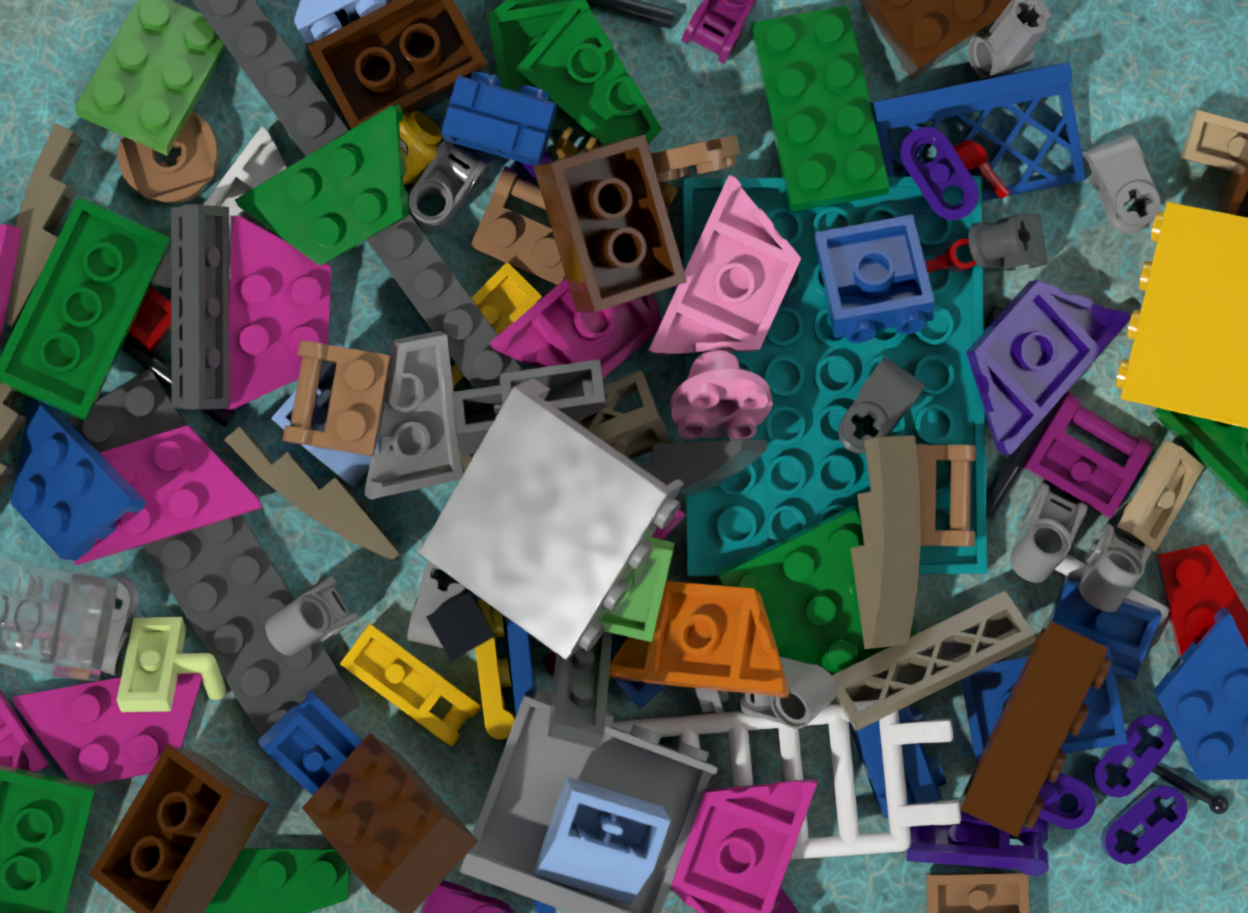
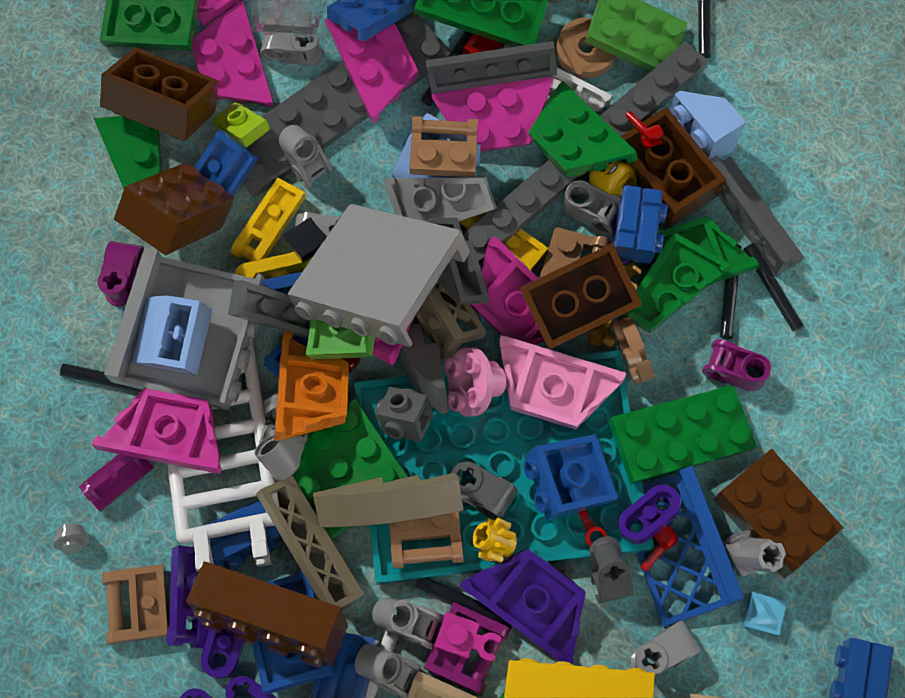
camera: 85 degrees right, 15 degrees down
yellowish green plate [116,617,227,712] -> none
dark tan slope [224,427,403,561] -> none
none -> lime plate [211,102,271,147]
none -> dark grey brick [376,387,433,442]
none -> dark pink plate [434,612,502,662]
none -> yellow gear [473,518,517,563]
none -> red hand [625,111,663,148]
none -> medium azure tile [743,592,787,637]

